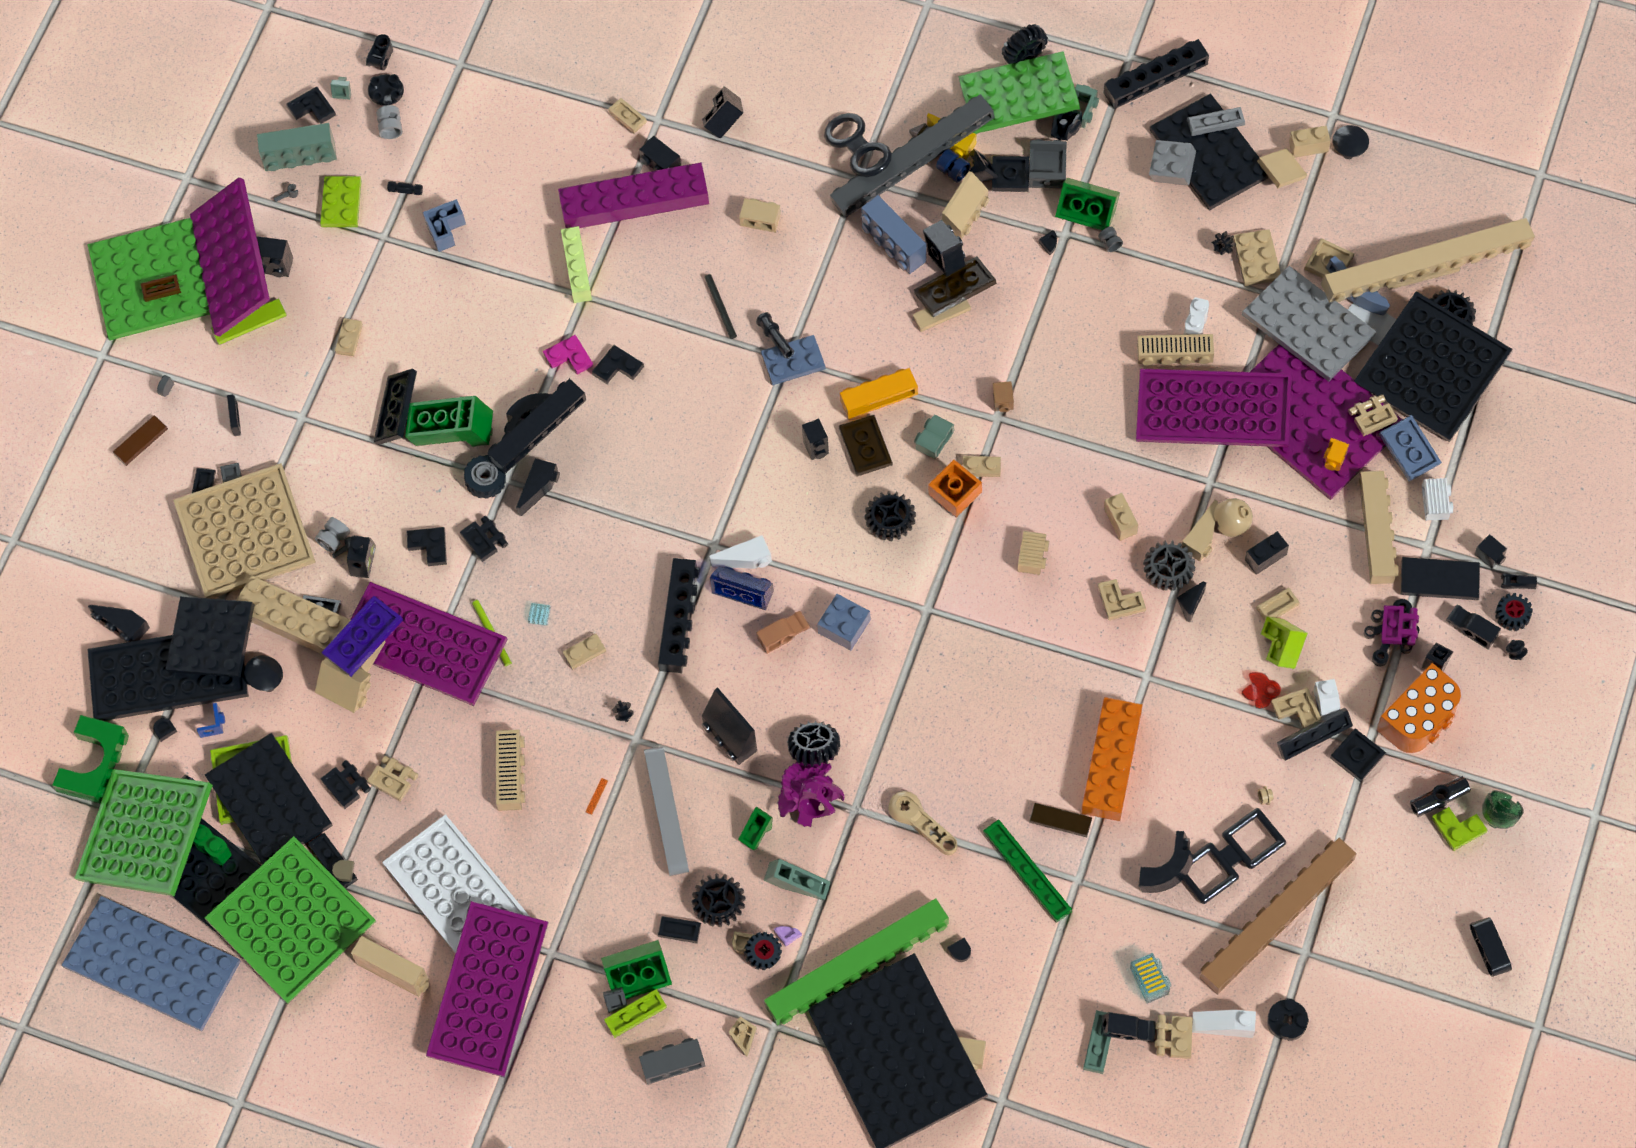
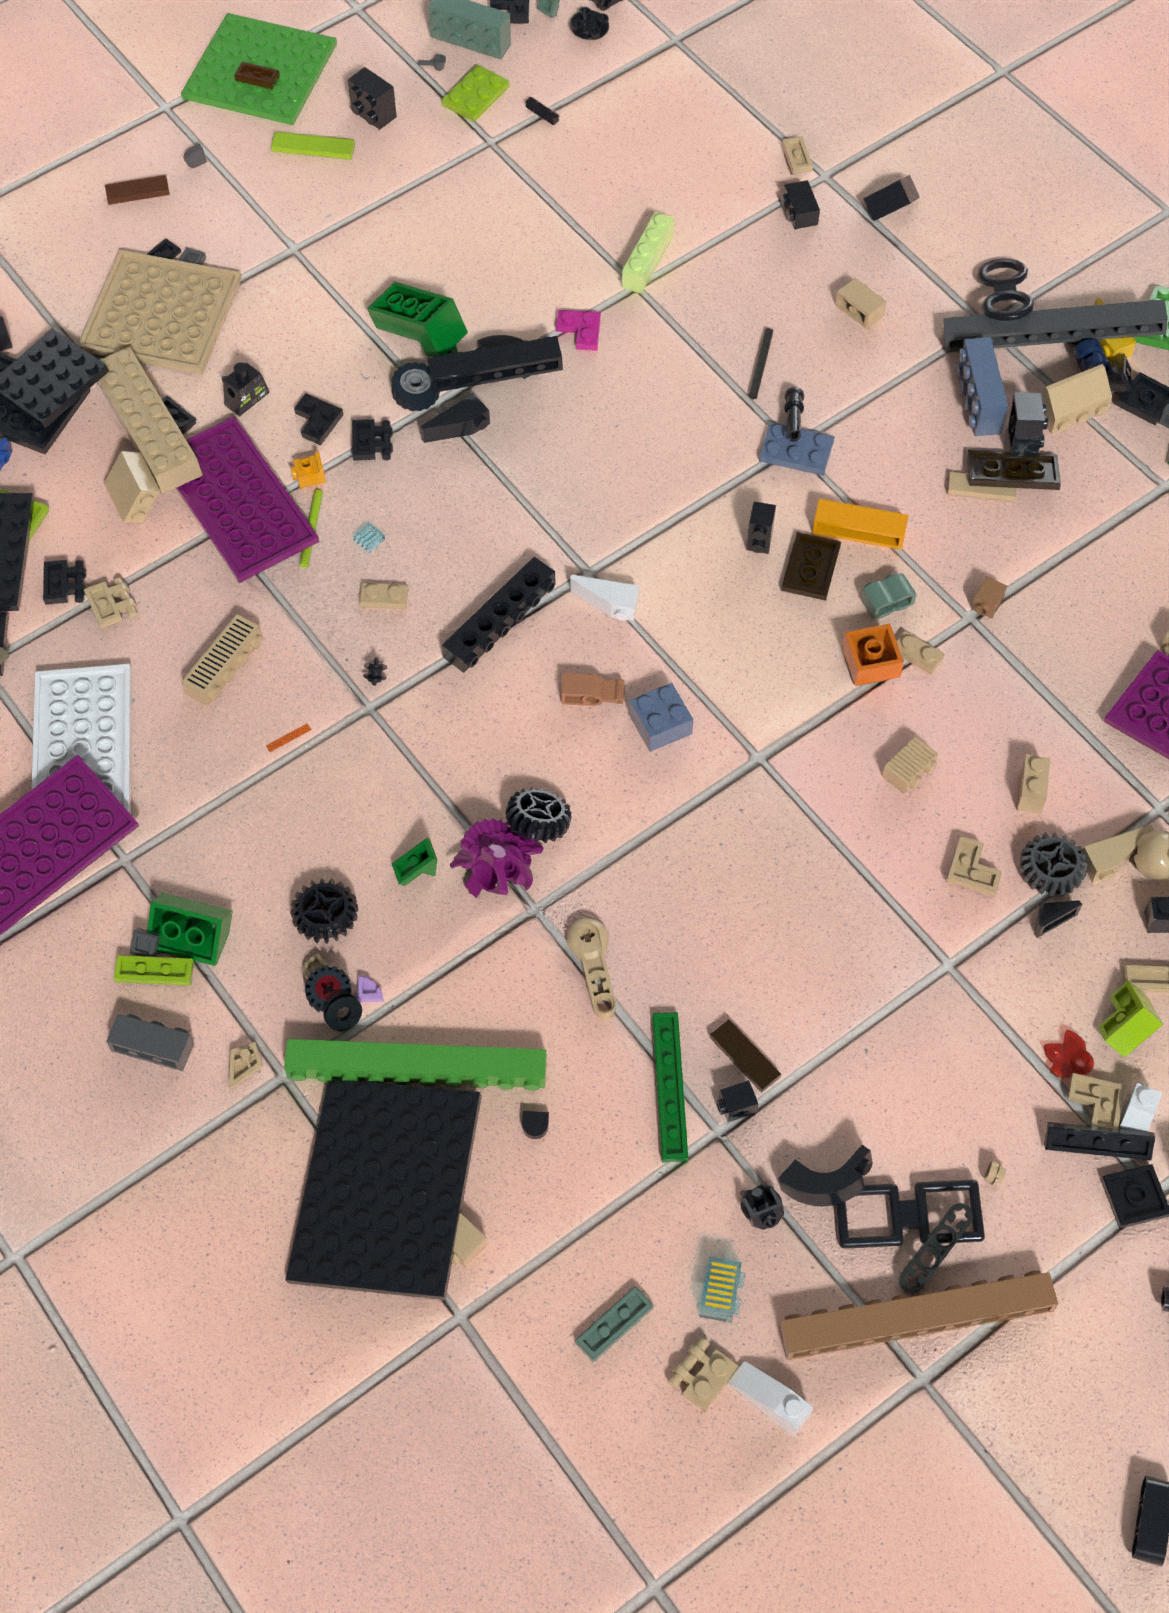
camera: 30 degrees right, 5 degrees down
magenta plate [190,177,270,337] -> none
black tile [227,394,241,436] -> none
black dish [244,655,283,692] -> none
light grey wheel [314,517,350,553] -> none
dark purple plate [321,596,403,677] -> none
tan plate [335,318,363,357] -> none
black tile [373,368,417,445] -> none
light grey wheel [376,105,403,139] -> none
sand blue brick [423,199,466,252] -> none
magenta brick [558,162,709,228] -> none
black plate [592,345,644,384] -> none
light grey beam [644,746,689,876] -> none
black tile [658,916,701,944] -> none
black slope [702,687,757,765] -> none
clear blue slope [710,566,774,611] -> none
sand green slope [764,859,831,900] -> none
black gear [865,491,916,541] -> none
black tile [1039,230,1057,255] -> none
orange brick [1081,697,1143,821] -> none
black piece [1101,1012,1155,1042] -> none
black plate [1267,999,1309,1041] -> none
none -> light orange brick [290,452,326,488]
none -> black piece [323,993,362,1031]
none -> black brick [716,1081,759,1122]
none -> black hand [740,1182,784,1230]
none -> pearl dark grey beam [899,1203,973,1293]

